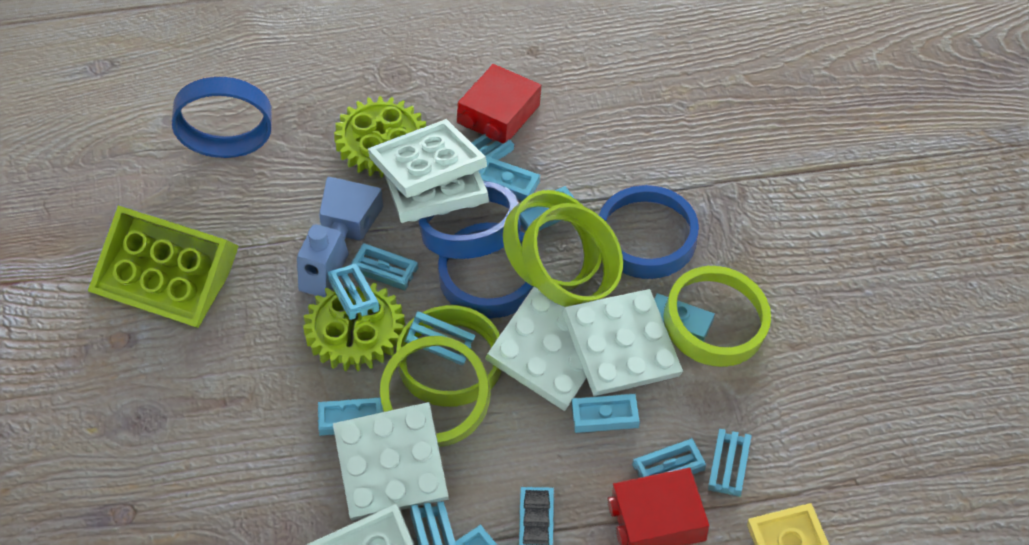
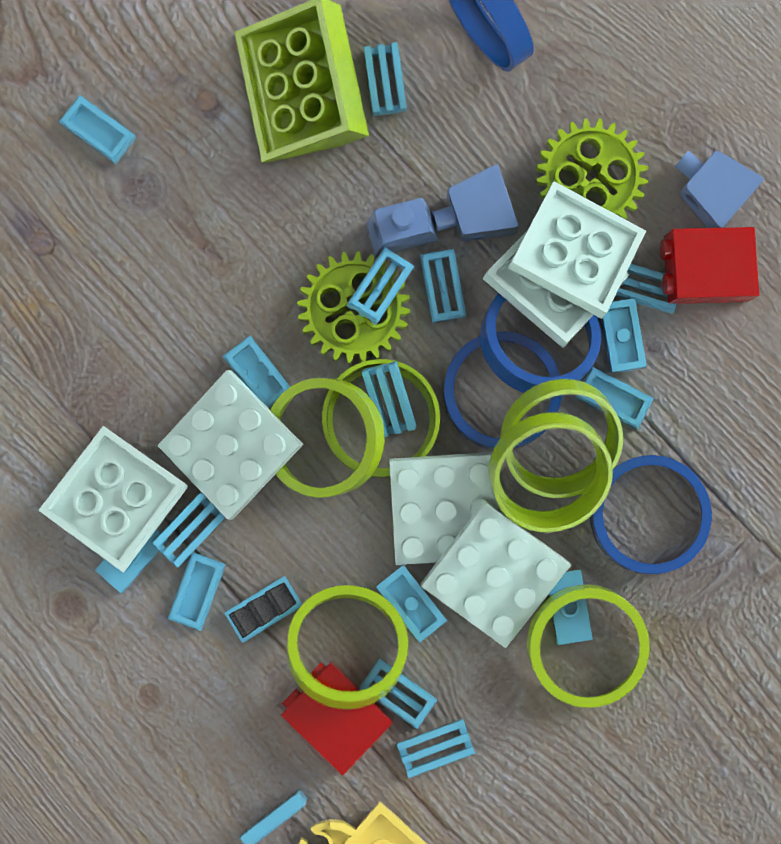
camera: 55 degrees right, 30 degrees up
none -> medium azure tile [59,95,136,165]
none -> lime piece [286,585,408,709]
none -> medium azure tile [364,42,407,116]
none -> medium blue torso [675,151,764,228]

